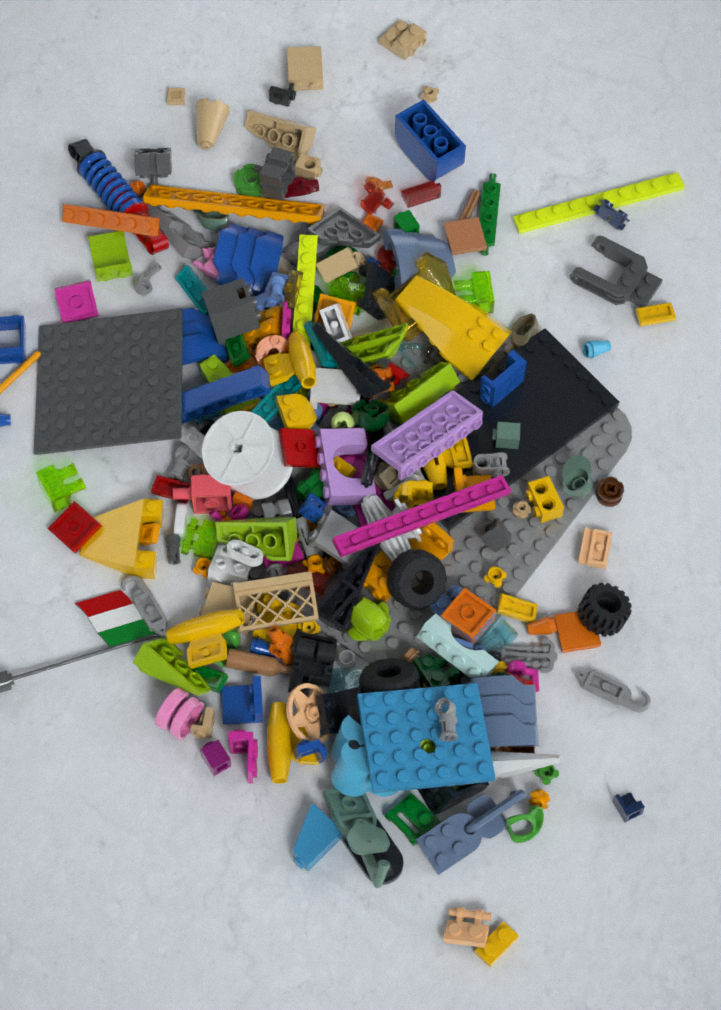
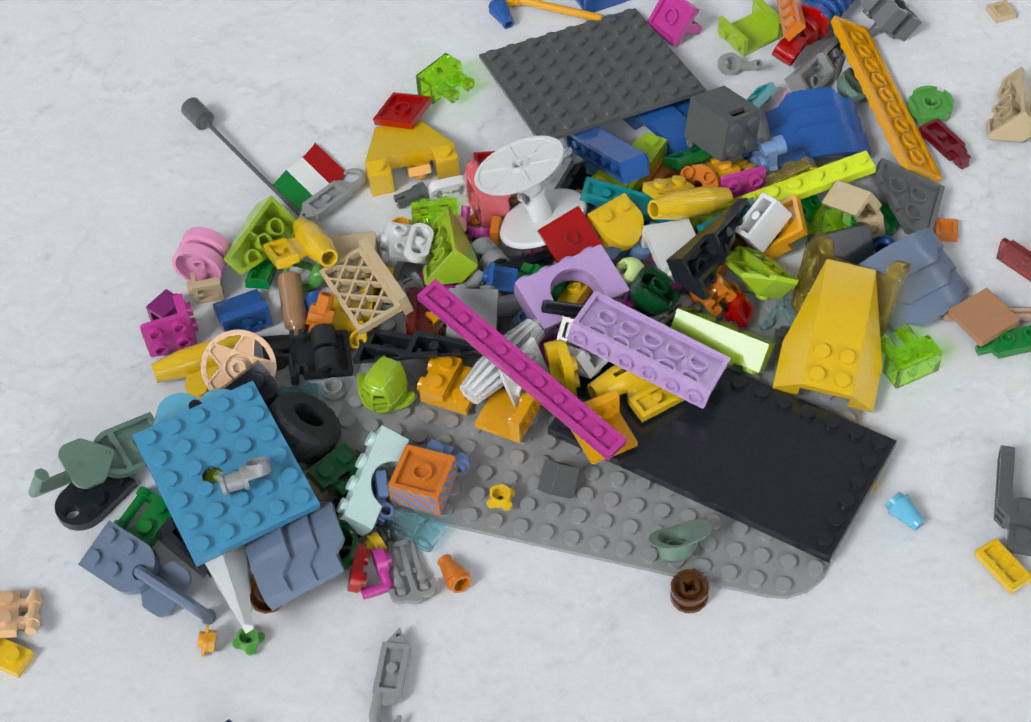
camera: 75 degrees right, 10 degrees down
orange plate [130,180,146,197] -> none
tan cone [195,98,230,150] -> none
dark grey brick [254,147,296,201] -> none
blue bracket [293,739,327,764] -> none
dark azure slope [293,803,343,871] -> none
tan brick [295,153,323,180] -> none
clear red plate [360,180,394,215] -> none
clear orange animal [365,176,393,193] -> none
black tyre [386,549,447,610] -> none
green brick [393,210,420,234] -> none
medium nougat plate [402,647,420,664] -> none
light grey piece [472,452,510,477] -> none
blue panel [479,350,527,408] -> none
sand green brick [492,422,521,449] -> none
yellow plate [496,593,538,623] -> none
bright green piece [506,805,544,843] -> none
dark tan piece [512,313,539,346] -> none
tan plate [513,500,531,519] -> none
yellow brick [525,476,564,523] -> none
orange tile [554,611,601,653] -> none
black tyre [577,582,632,637] -> none
light nougat plate [578,527,613,570] -> none

